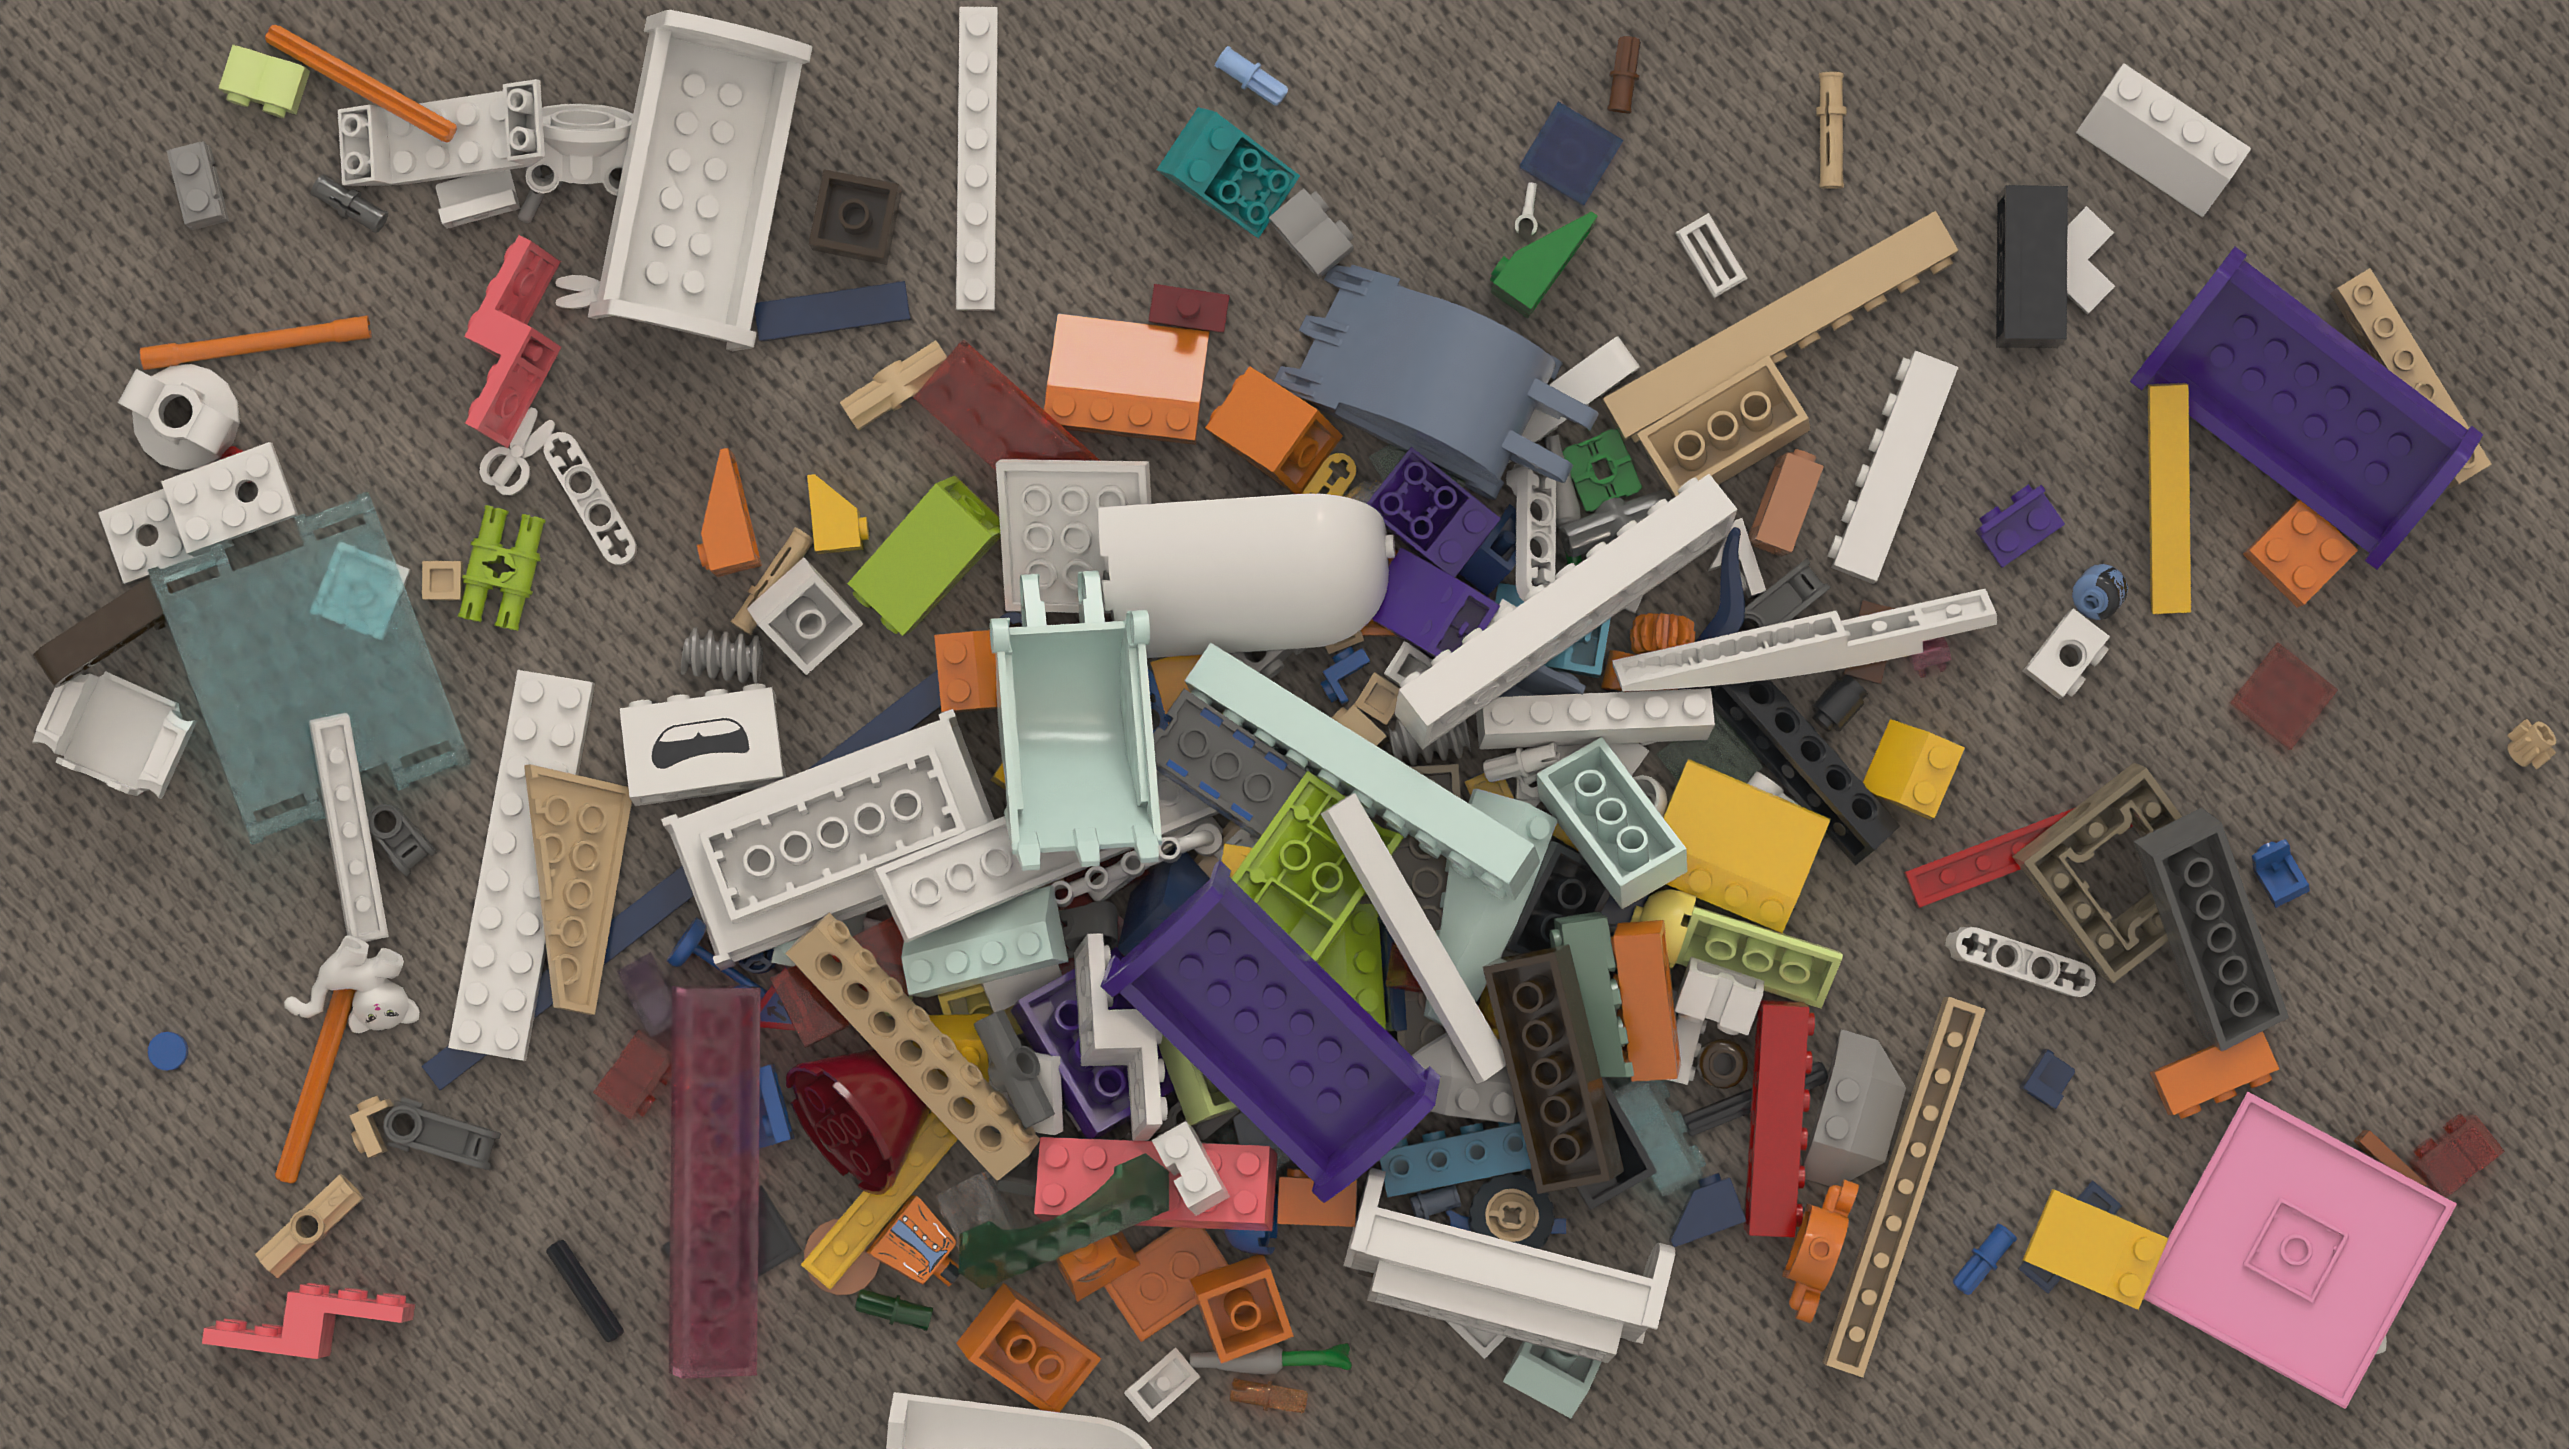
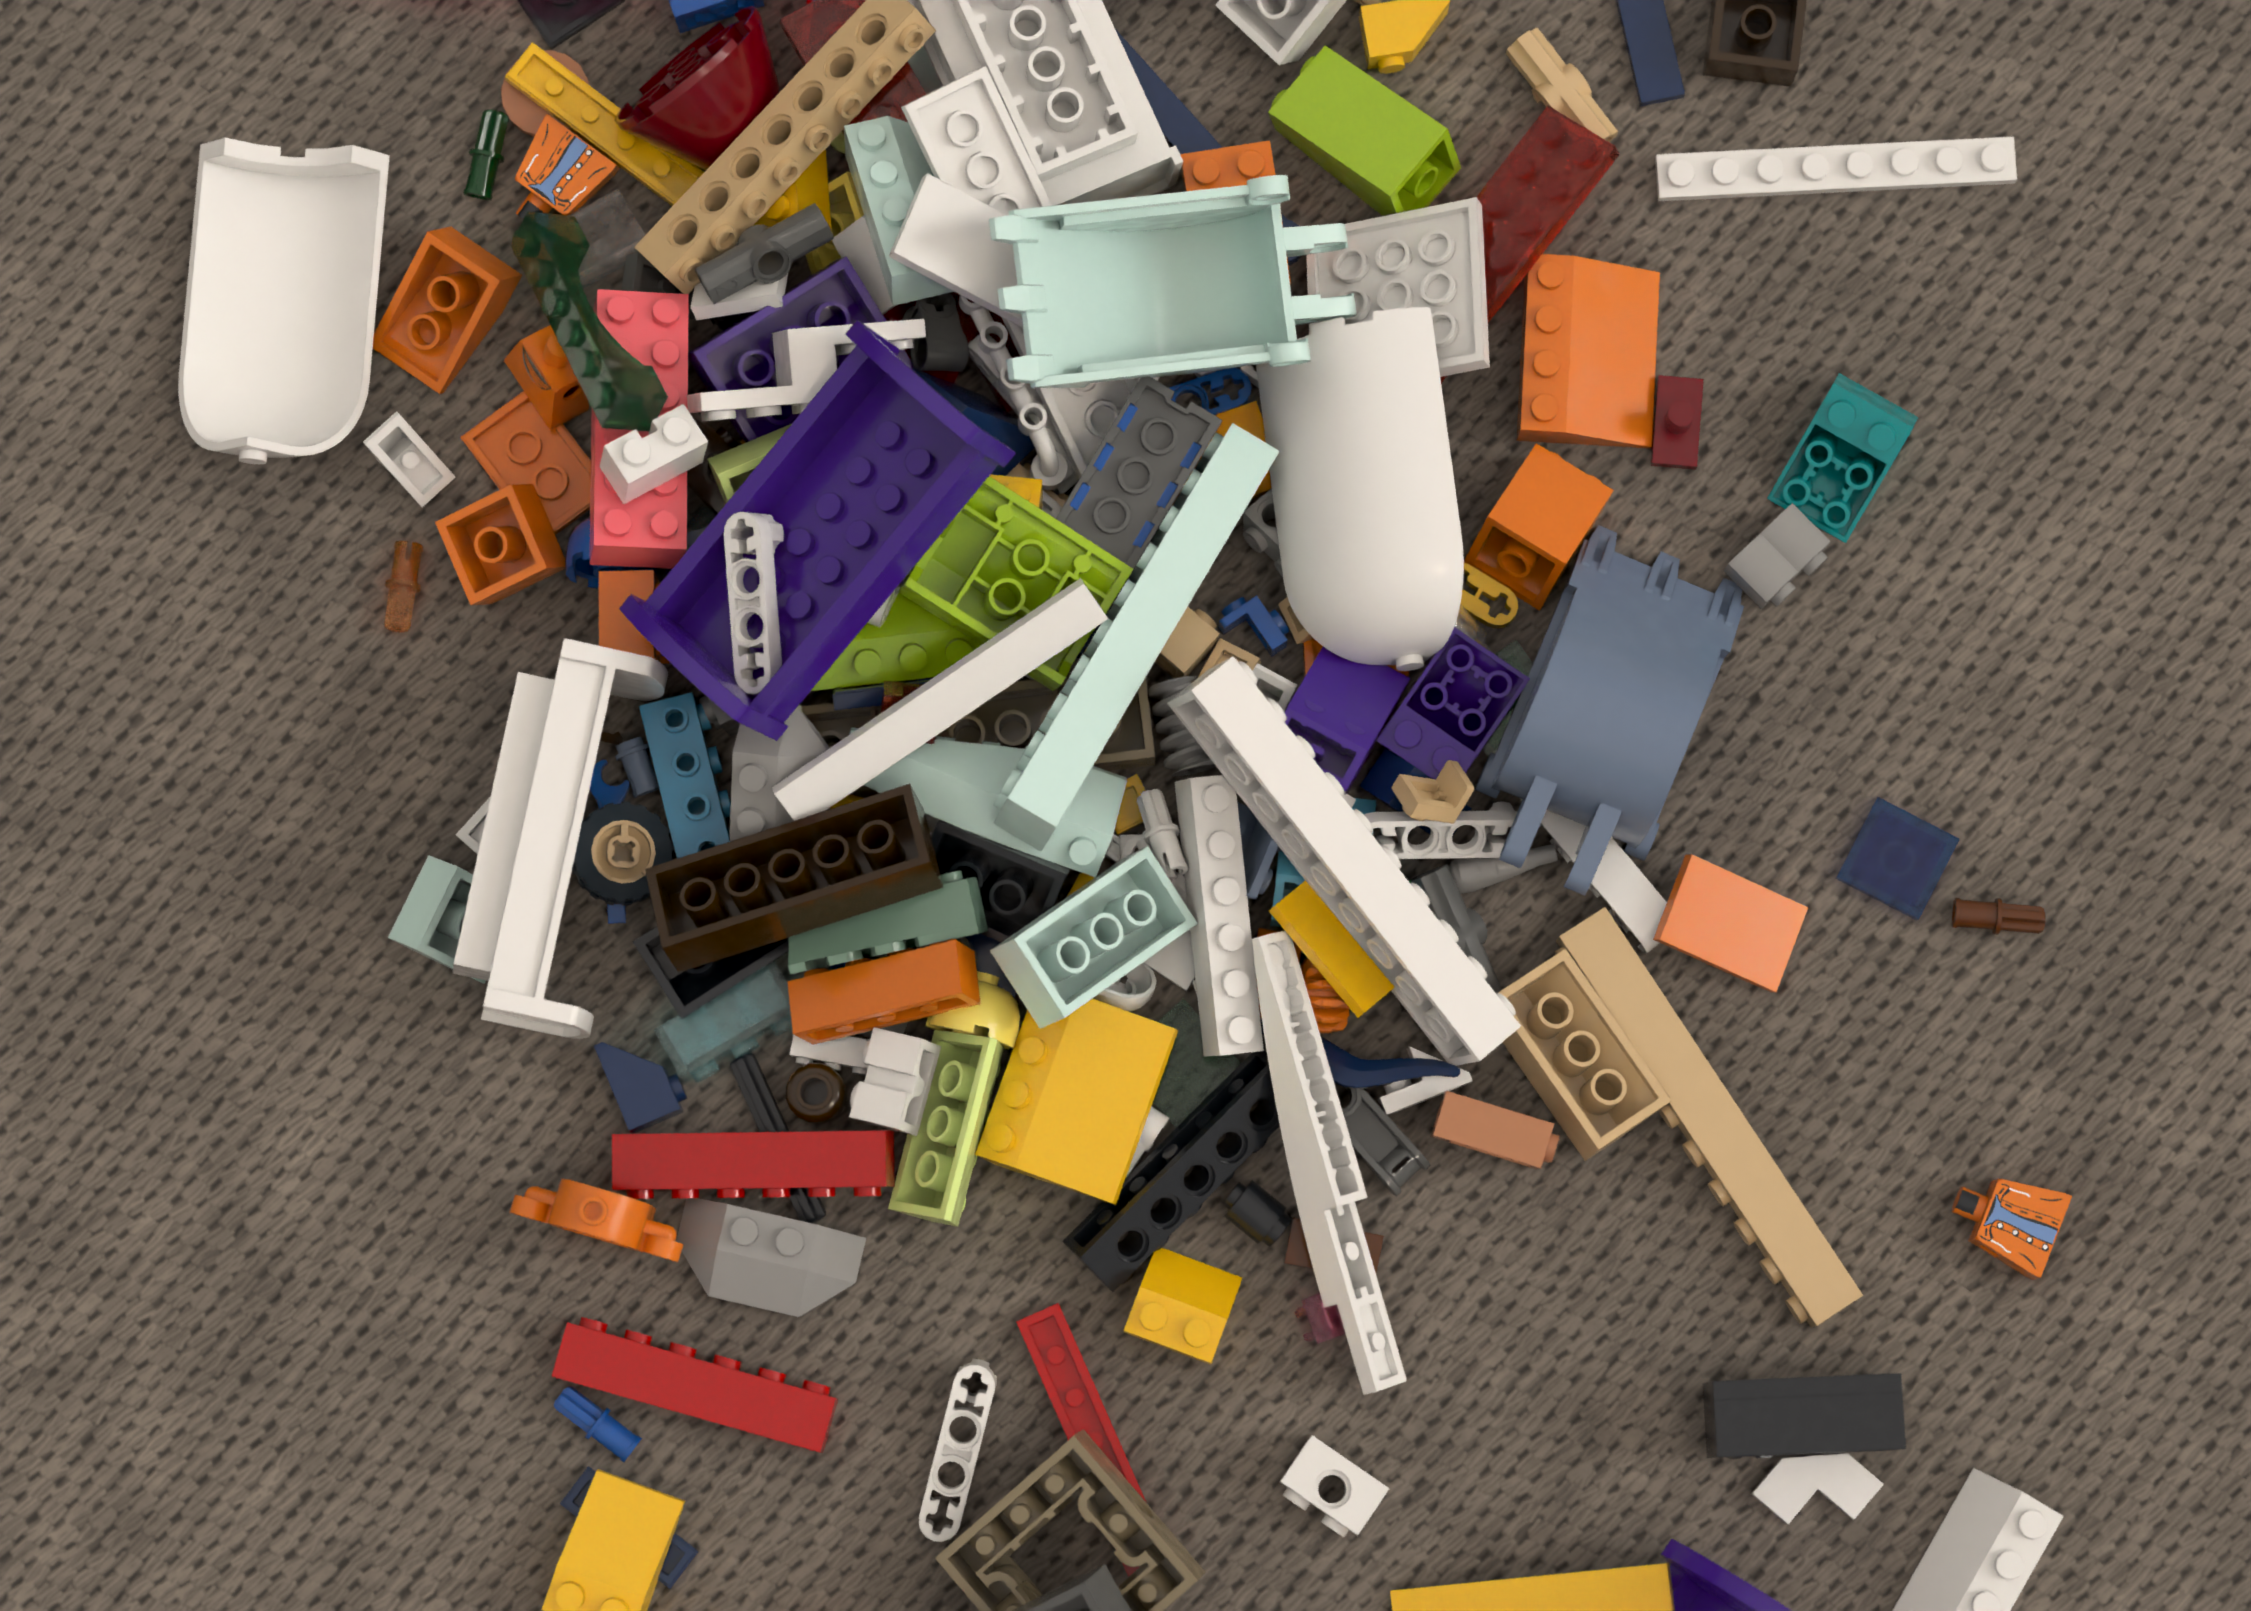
camera: 85 degrees right, 5 degrees down
piece [1190,1343,1352,1375] -> none
light blue axle [1215,46,1288,106] -> none
green slope [1490,211,1598,319] -> none
white hand [1515,182,1537,235] -> none
green piece [1562,428,1642,512] -> none
white tile [1675,213,1747,299] -> none
tan pin [1816,72,1847,189] -> none
tan brick [1822,997,1986,1377] -> none
white brick [1827,351,1958,584] -> none
dark purple bracket [1975,484,2065,568] -> none
dark blue panel [2019,1049,2075,1109] -> none
medium blue head [2072,564,2128,620] -> none
none -> red brick [551,1317,838,1453]
none -> white beam [724,512,784,694]
none -> white tile [888,173,1023,328]
none -> yellow tile [1269,880,1395,1018]
none -> tan bracket [1391,760,1474,824]
none -> orange tile [1653,854,1808,992]
none -> orange torso [1952,1179,2072,1280]

